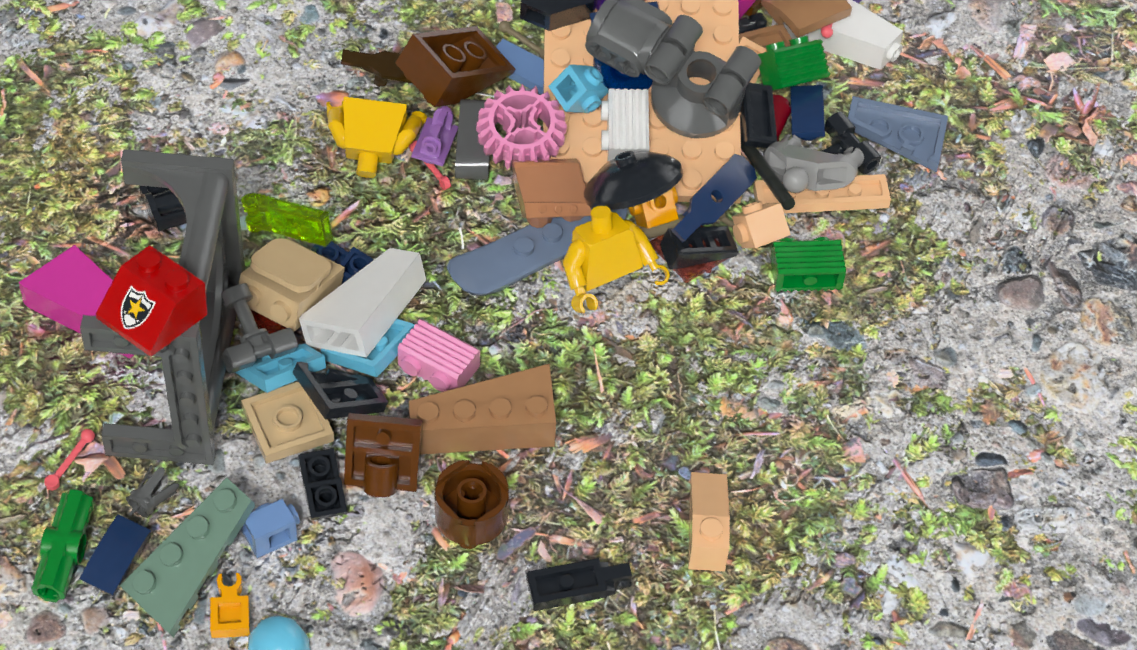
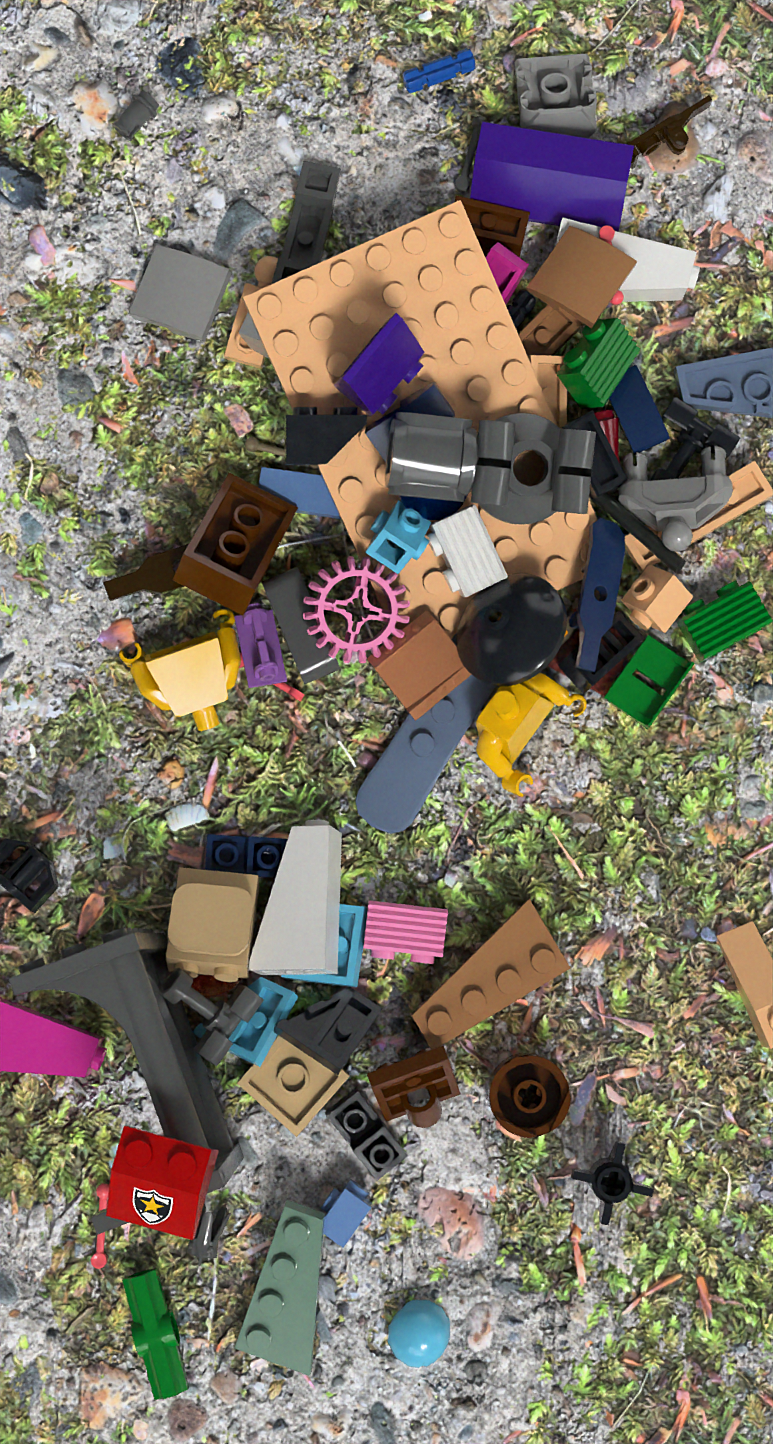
camera: 20 degrees left, 30 degrees up
dark blue slope [79,514,152,597] -> none
light orange plate [210,573,250,638] -> none
clear neon green plate [241,193,333,247] -> none
black hinge [526,558,632,611] -> none
none -> black brick [571,1141,654,1226]
none -> green piece [603,635,695,730]

